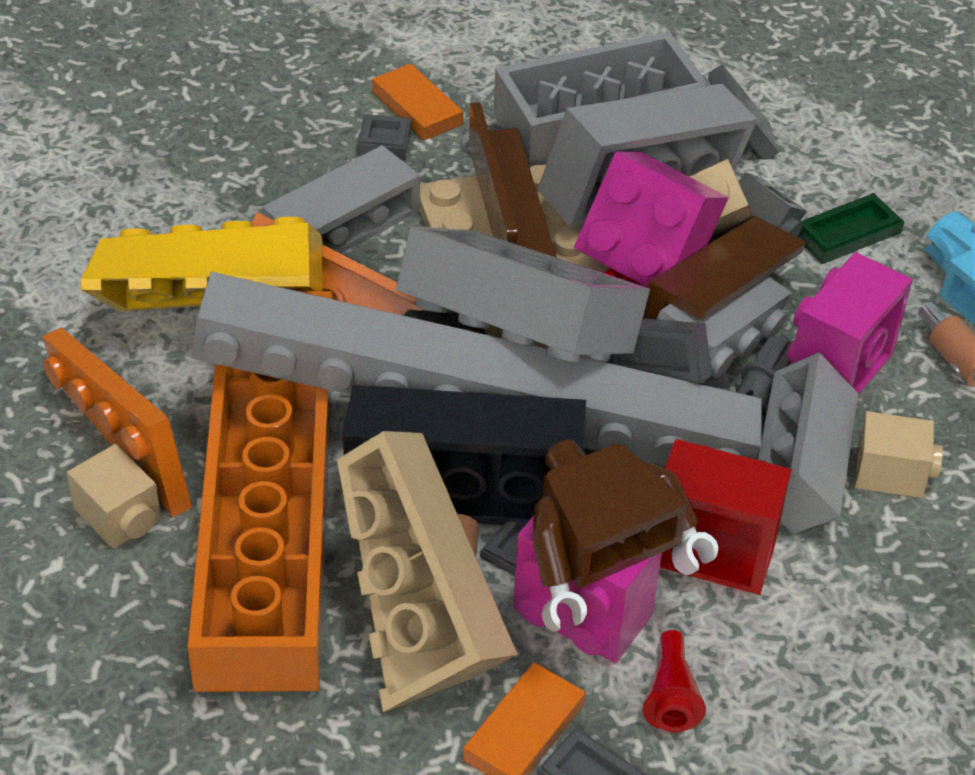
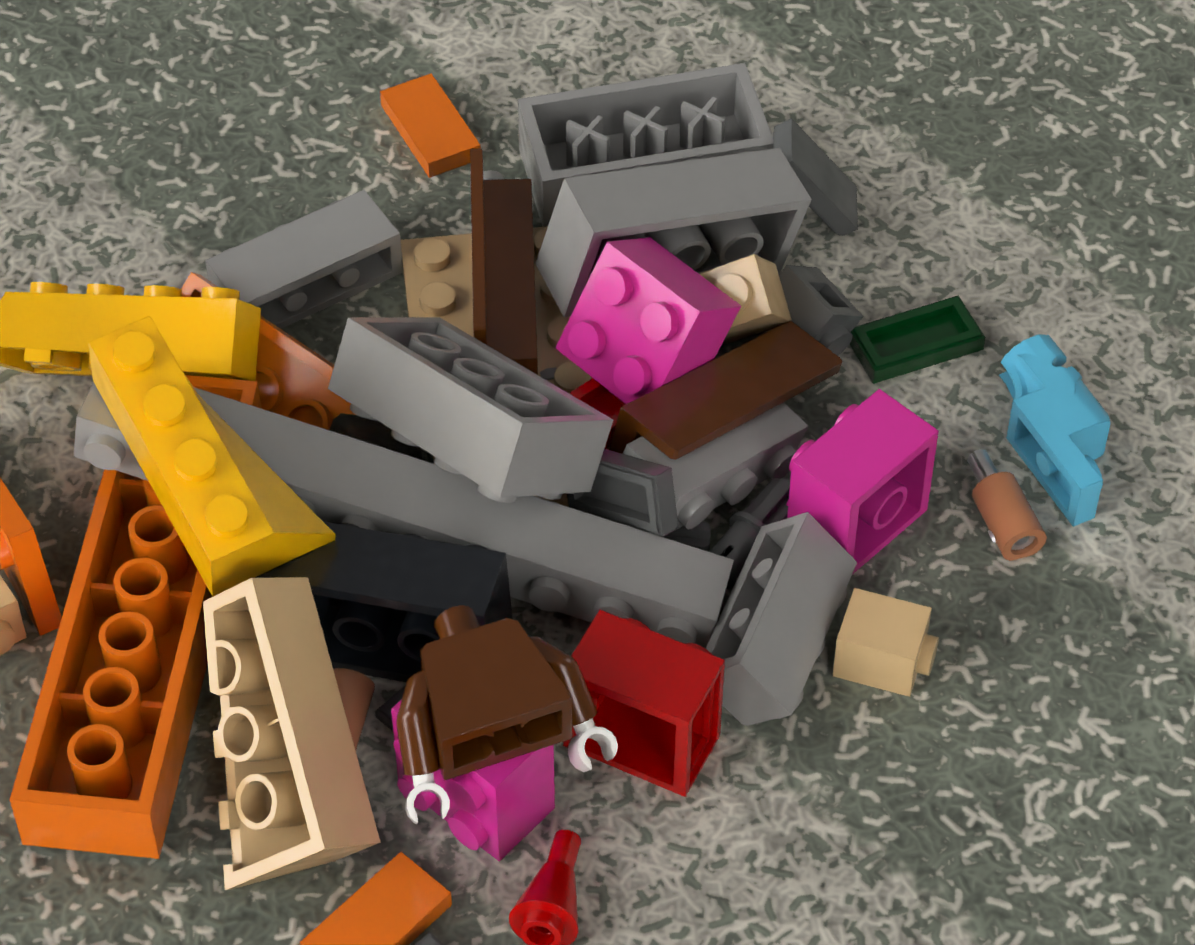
camera: 10 degrees right, 5 degrees up
dark grey tile [357,114,411,160] -> none
none -> yellow wedge [88,315,336,597]

